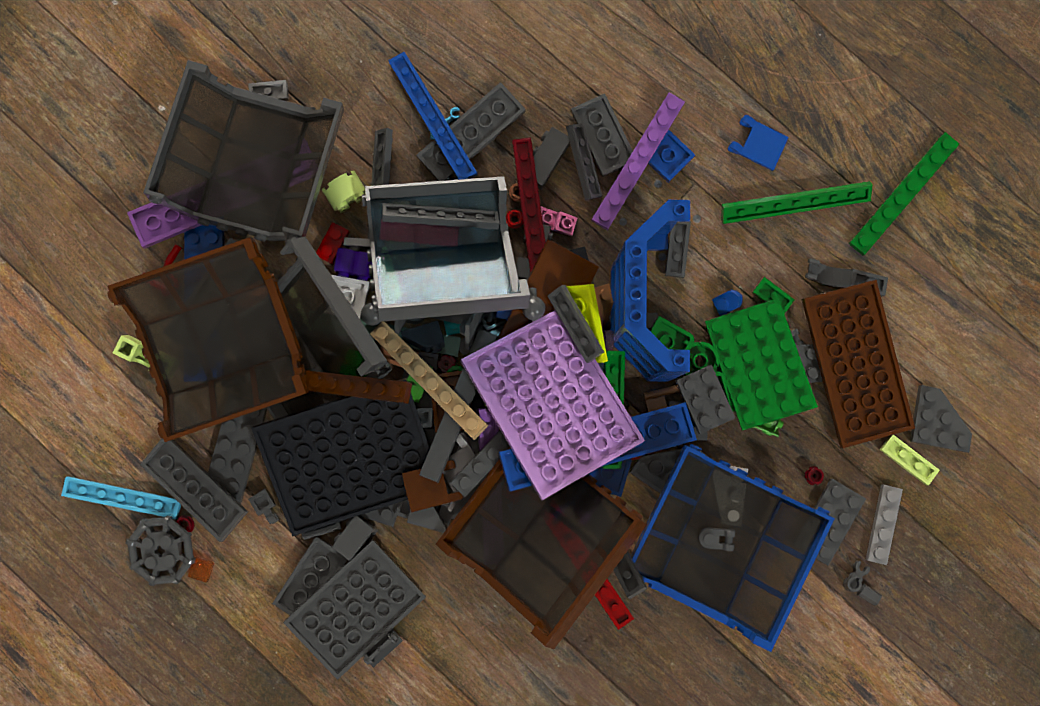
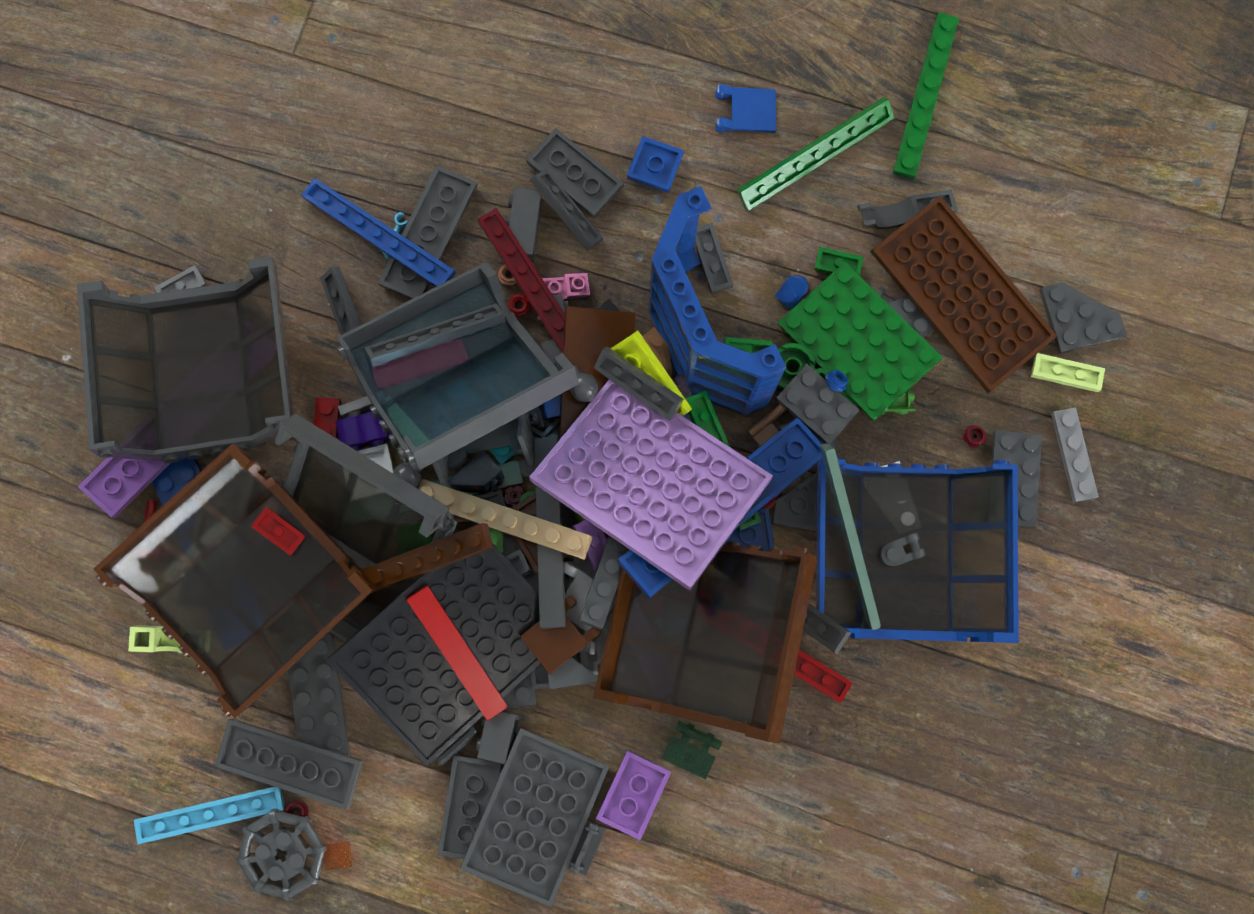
camera: 20 degrees left, 5 degrees down
dark grey plate [248,489,280,524] -> none
yellowish green brick [322,171,365,213] -> none
medium lavender plate [591,92,685,230] -> none
dark grey bar [843,561,882,606] -> none
none -> red plate [251,507,306,556]
none -> red tile [406,585,508,721]
none -> medium lavender plate [596,751,671,840]
none -> clear green plate [662,721,723,780]
none -> sand green tile [819,443,881,630]
none -> blue plate [825,369,848,392]

